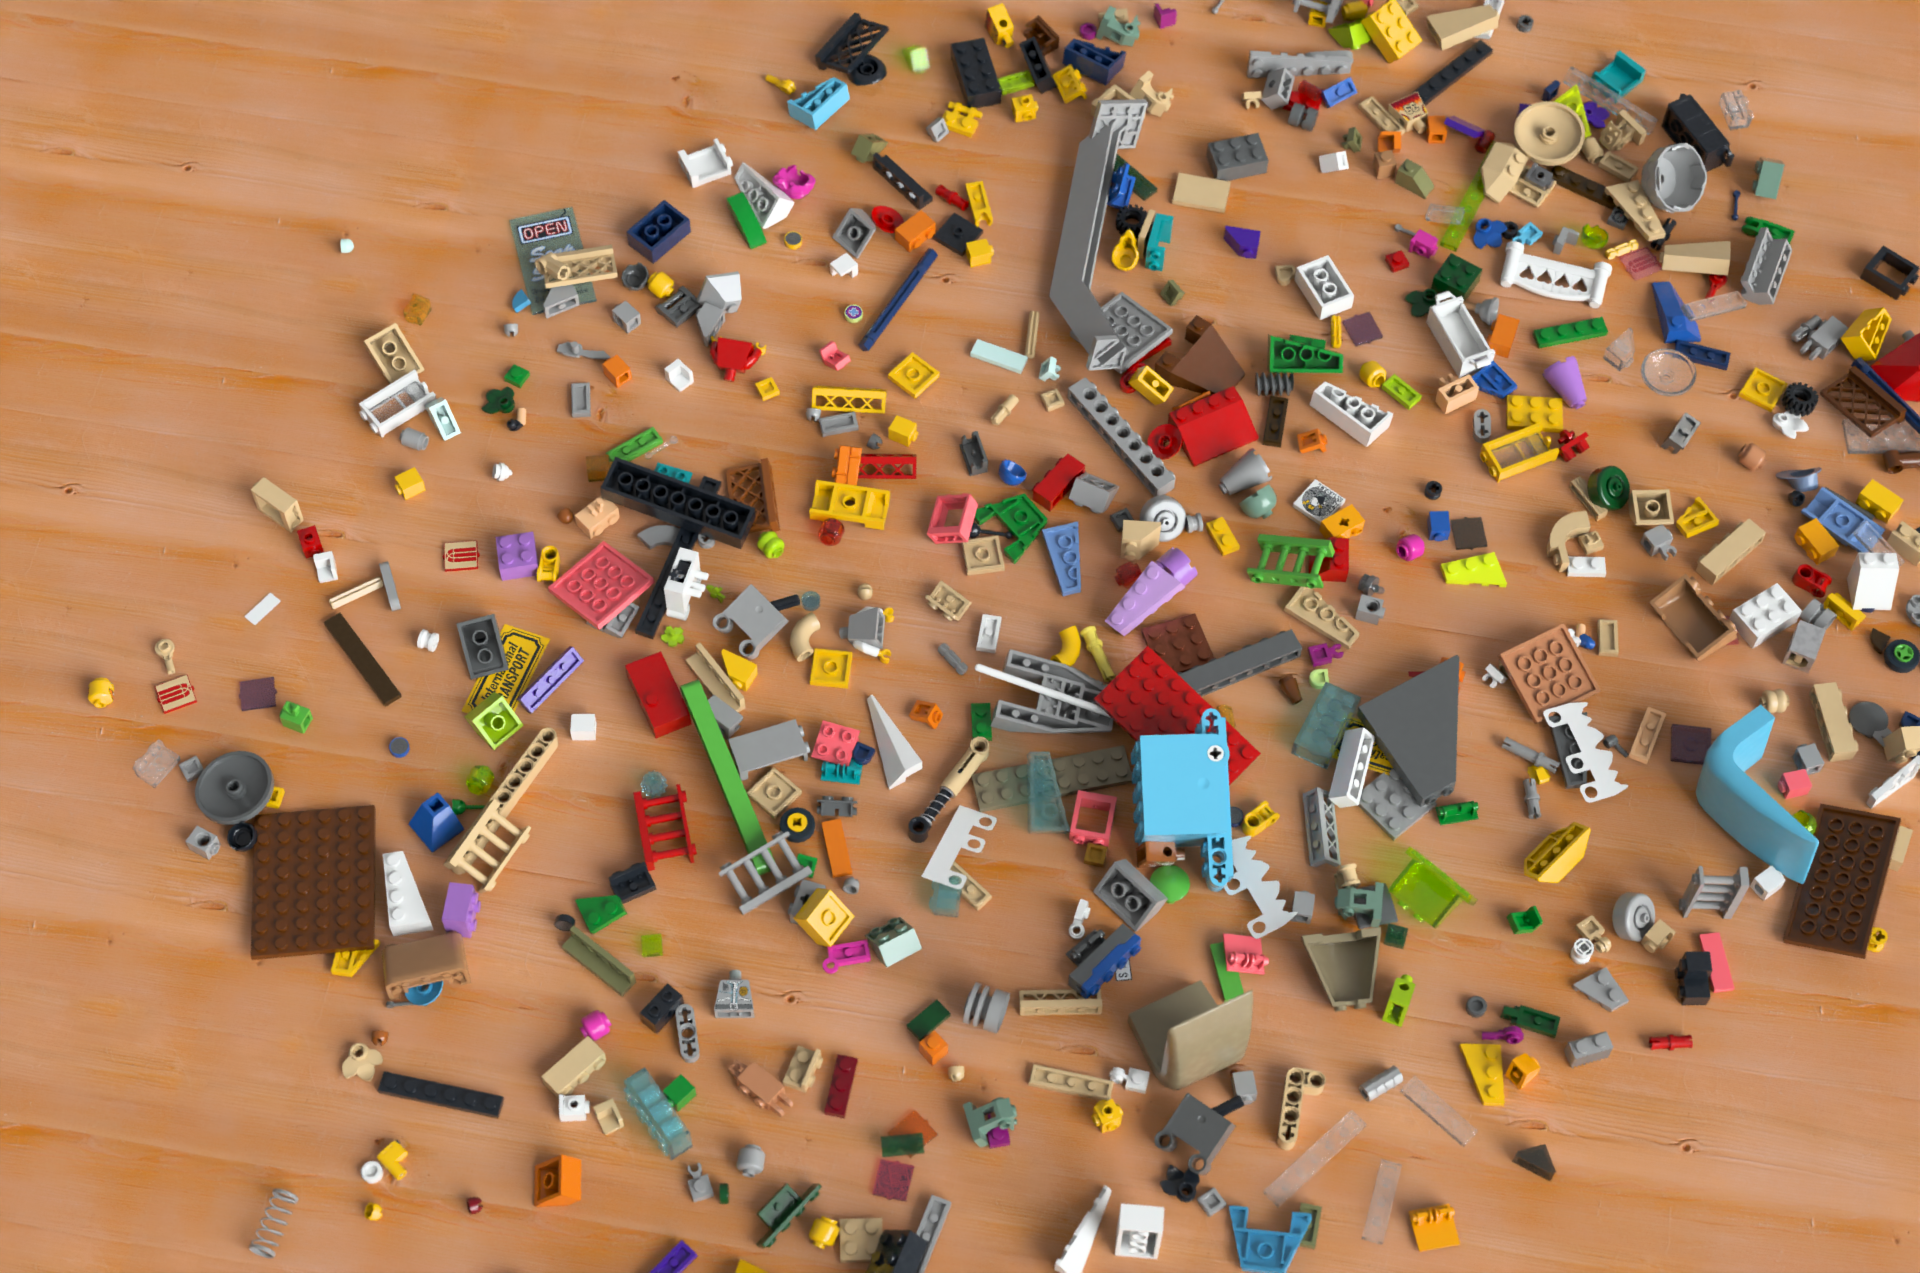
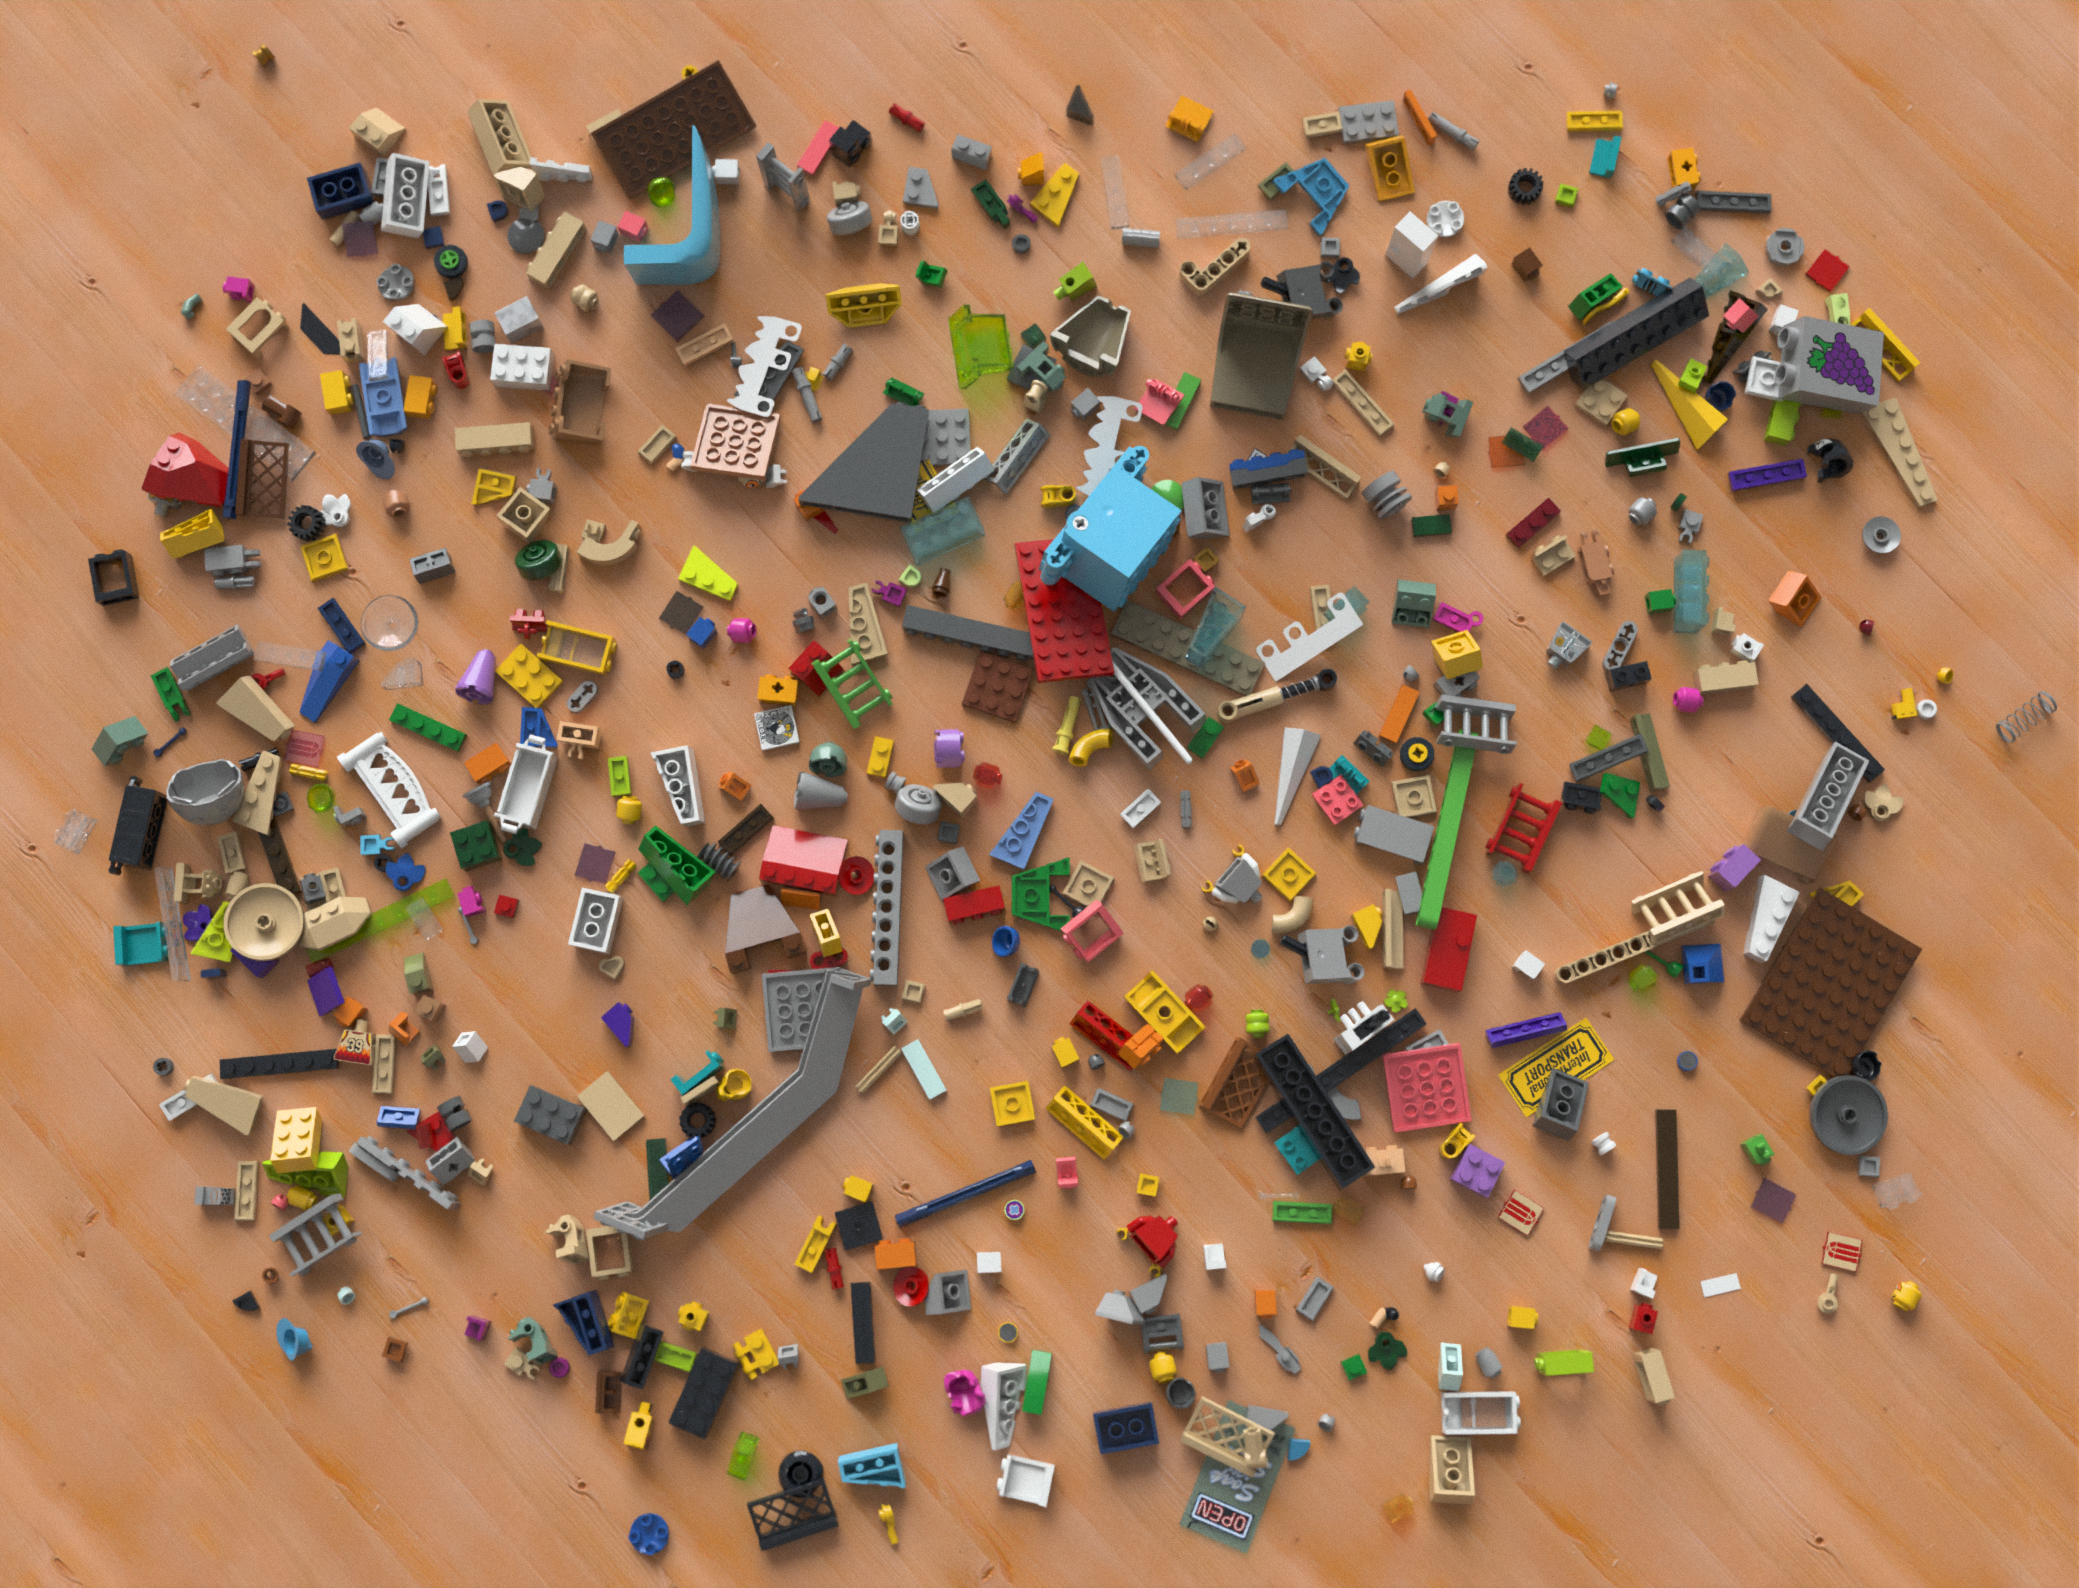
camera: 140 degrees left, 20 degrees up
light grey brick [185,826,221,860] -> none
lime slope [464,692,524,750] -> none
lavender wedge [1105,561,1185,636] -> none
white plate [1567,556,1606,577] -> none
none -> clear light blue piece [1160,1078,1198,1115]
none -> lime window [1534,1349,1594,1376]
none -> dark grey tile [1569,734,1649,782]
none -> light grey brick [1787,742,1869,851]

